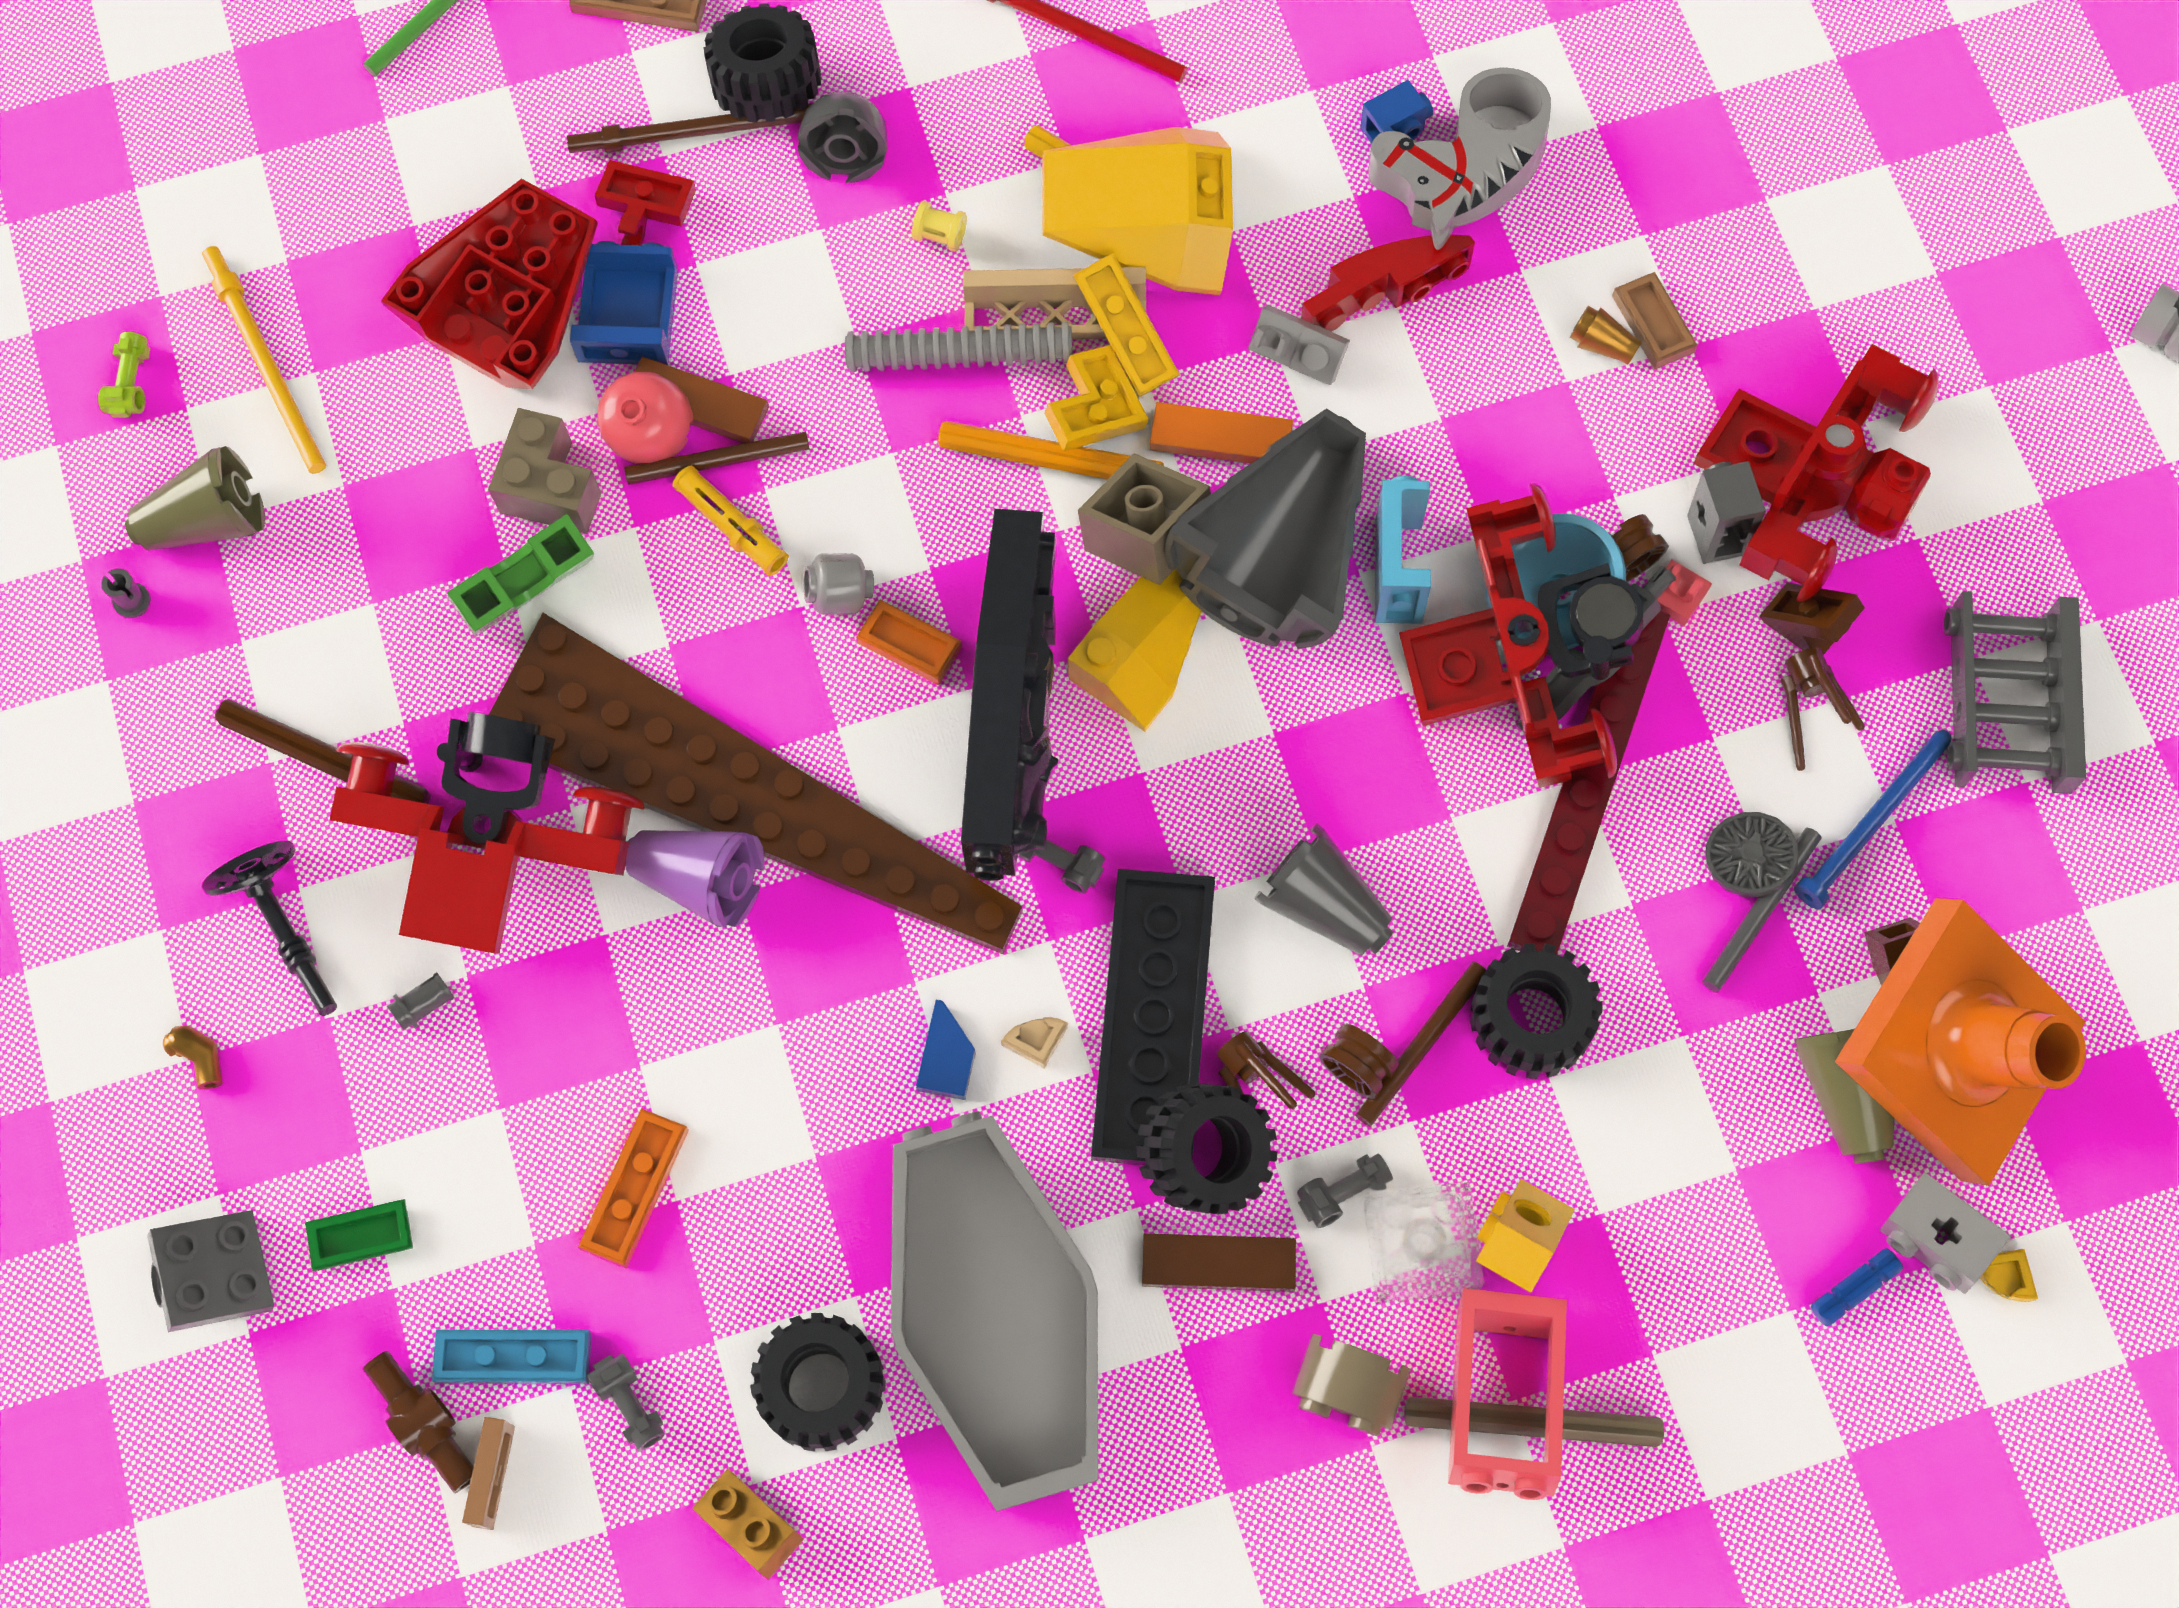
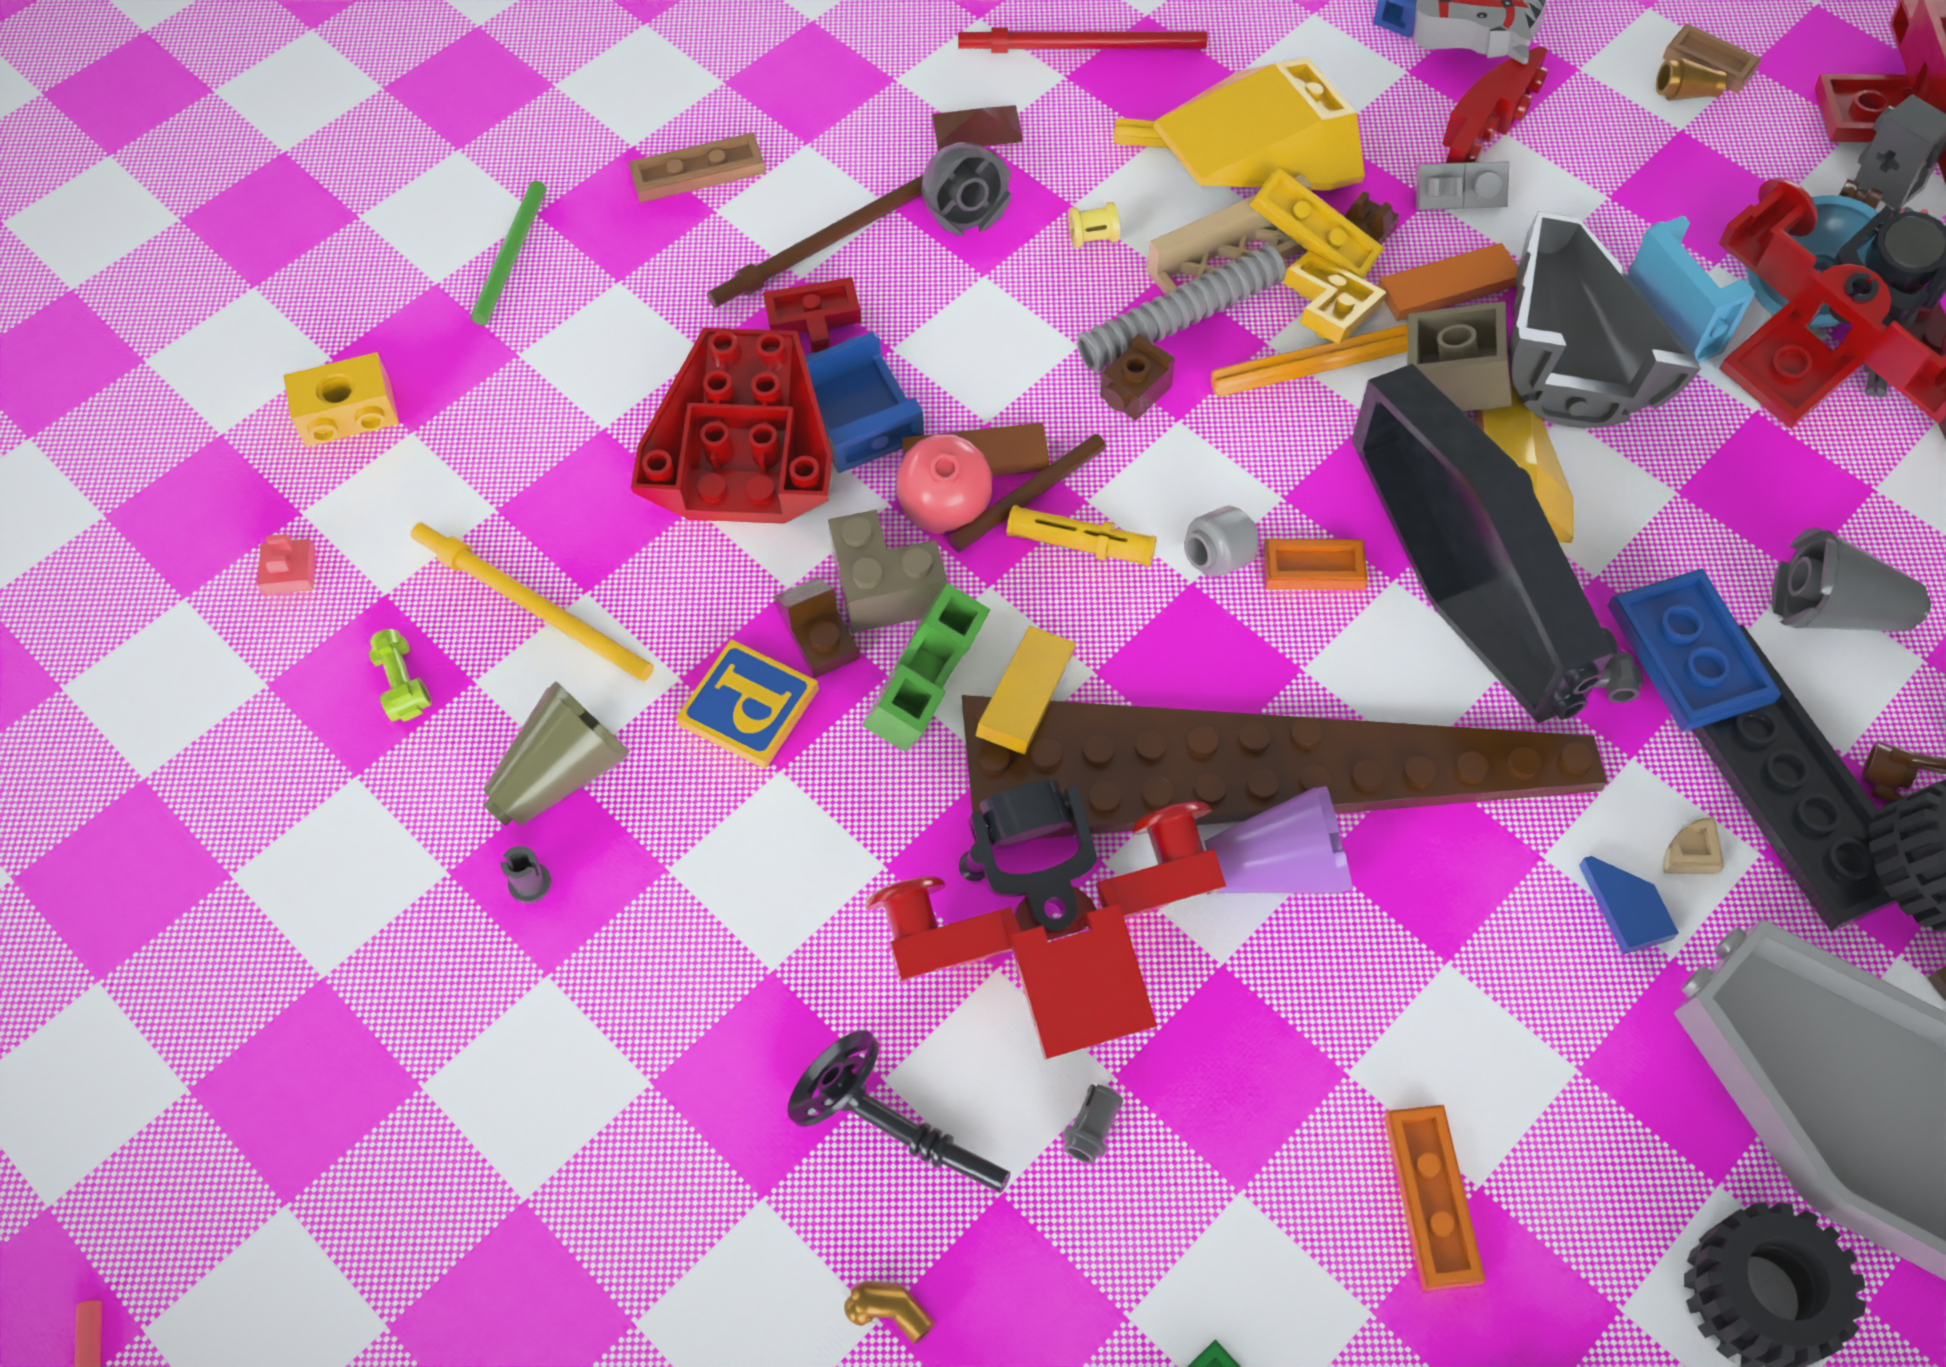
camera: 30 degrees left, 10 degrees down
reddish brown axle [214,699,431,804] -> none
black tyre [703,4,822,123] -> none
none -> coral tile [257,534,316,595]
none -> yellow brick [283,352,399,447]
none -> tile [676,639,819,770]
none -> reddish brown slope [772,578,860,678]
none -> reddish brown slope [932,105,1022,151]
none -> yellow tile [975,625,1076,755]
none -> reddish brown brick [1100,333,1175,421]
none -> reddish brown tile [1344,191,1399,245]
none -> blue tile [1607,568,1781,733]

